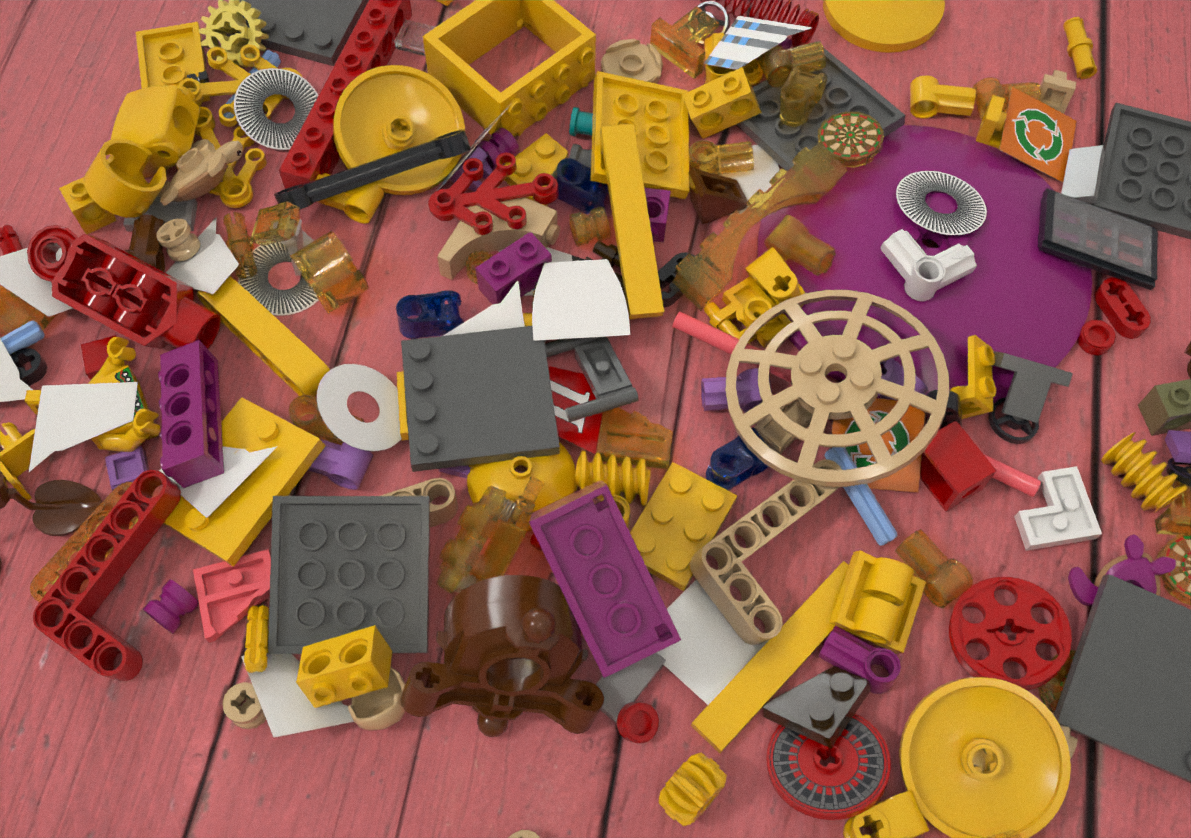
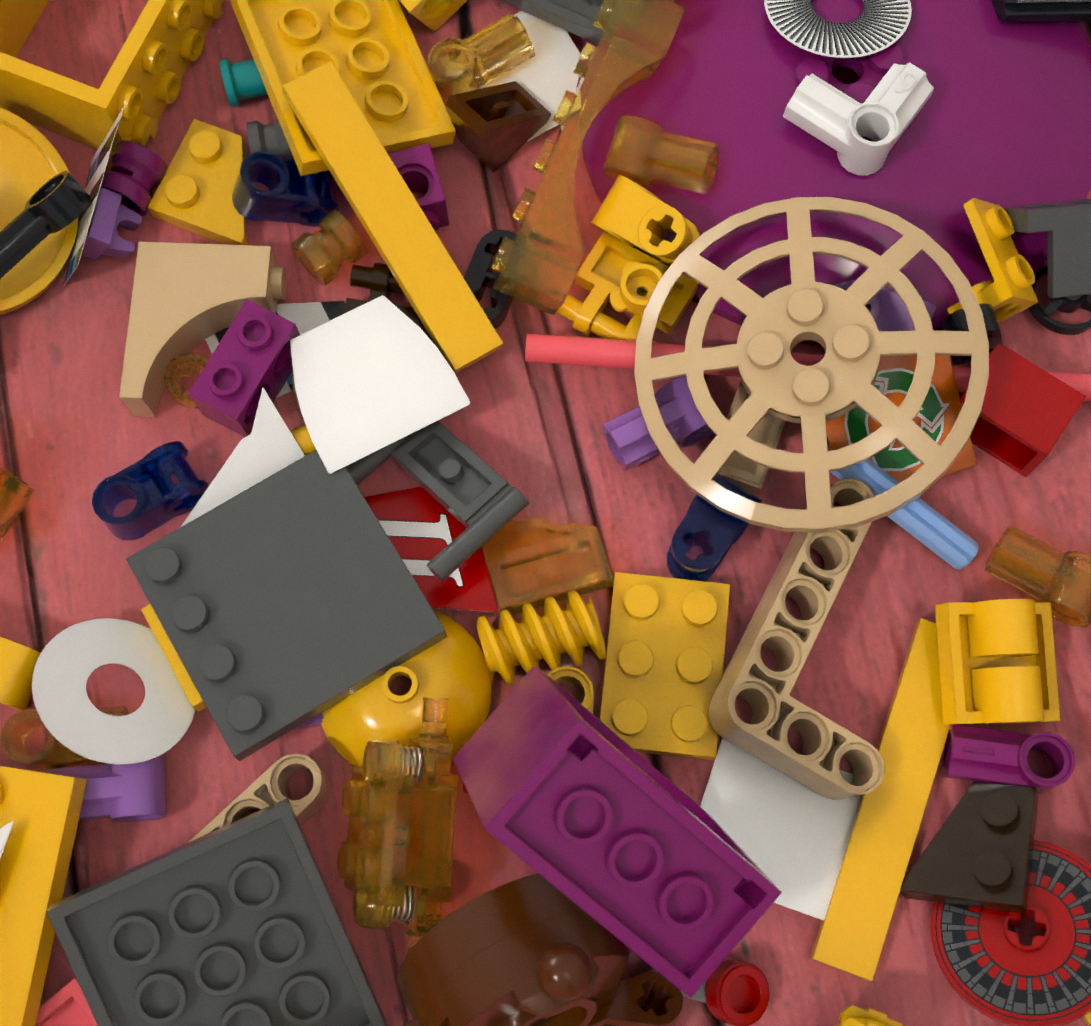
camera: 20 degrees left, 10 degrees up
red plant [428,152,559,235] -> none

